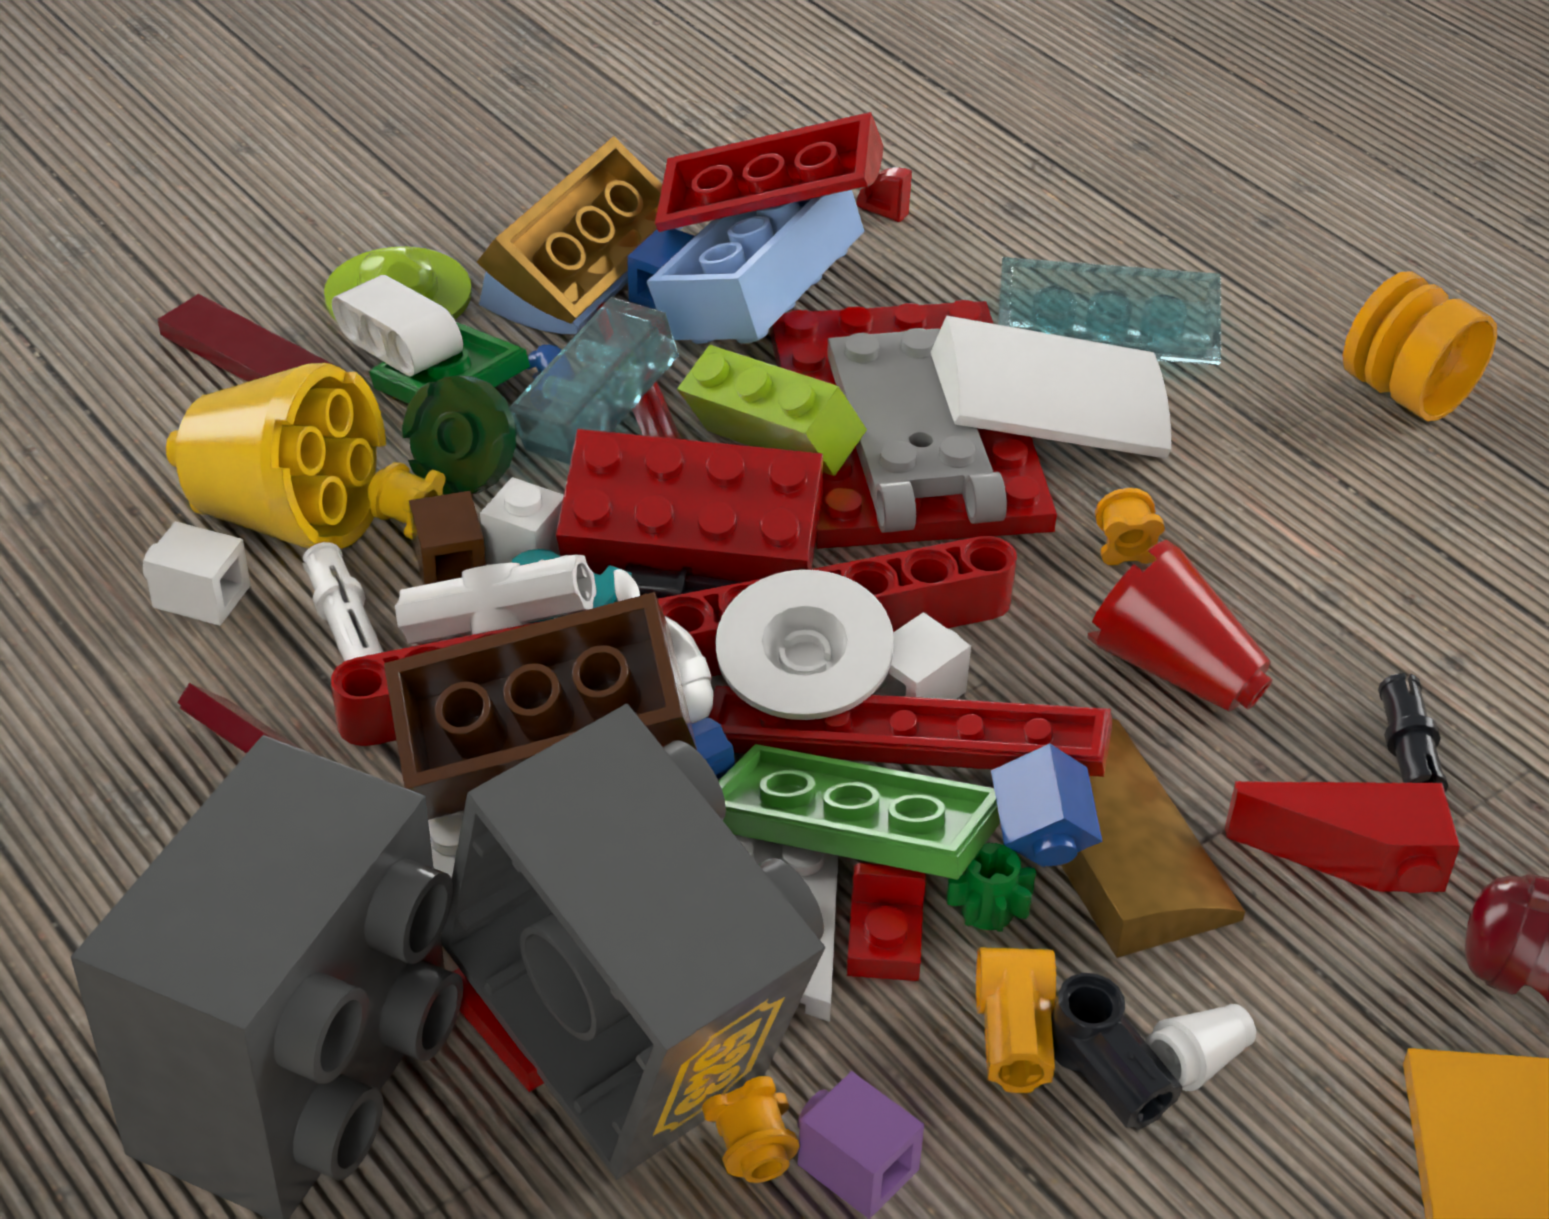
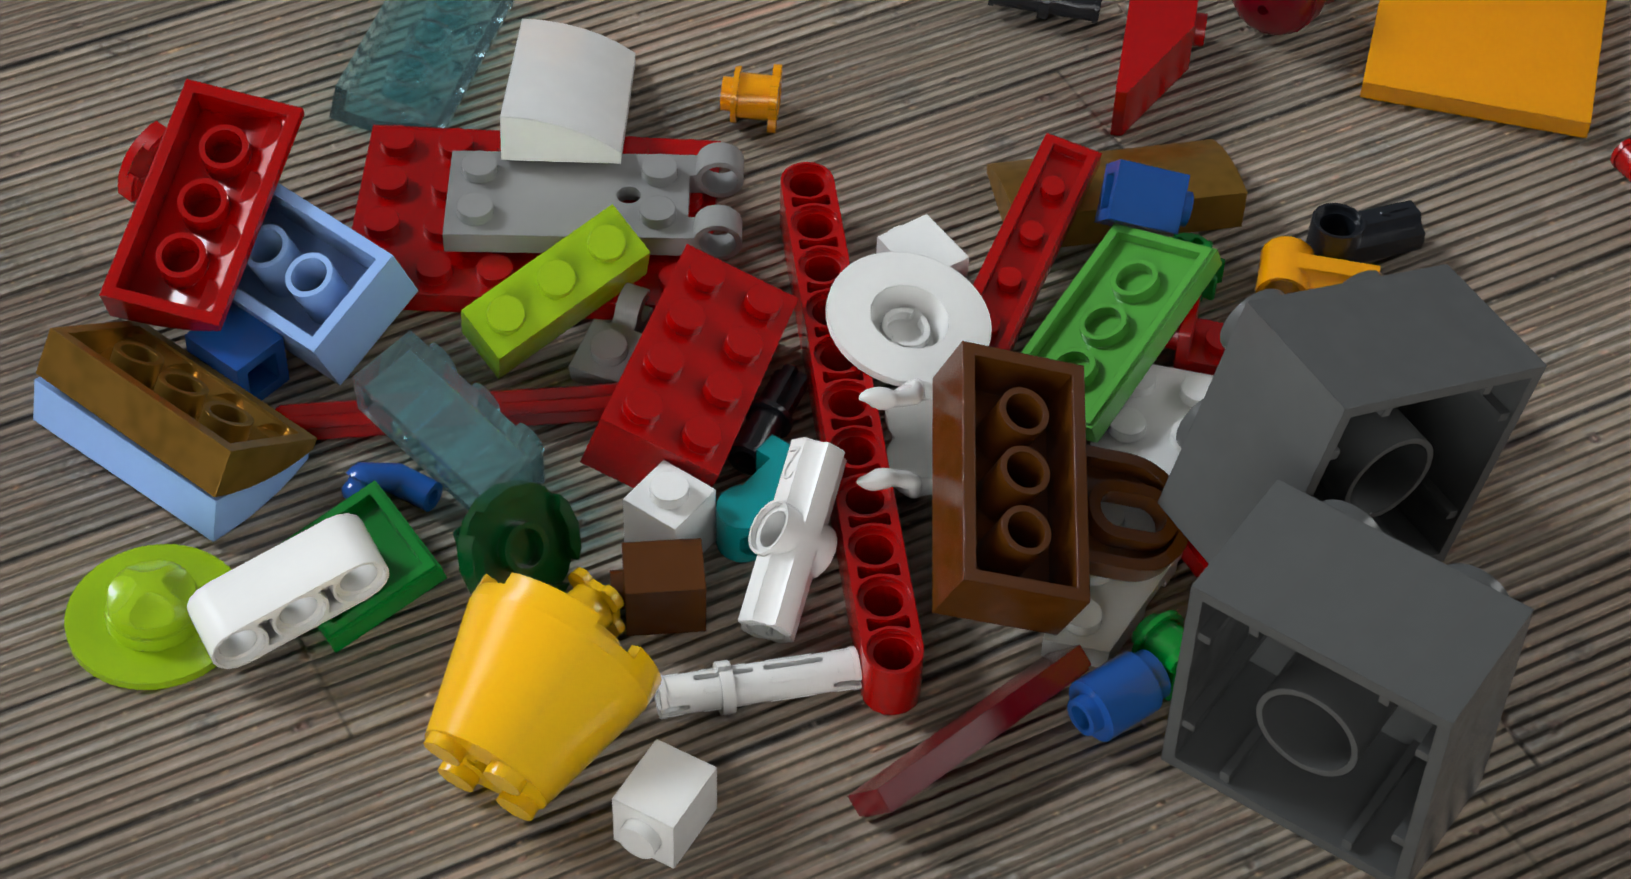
camera: 80 degrees left, 5 degrees up
dark red tile [157,294,348,382] -> none
red cone [1087,539,1273,712] -> none
white cone [1145,1004,1256,1091] -> none

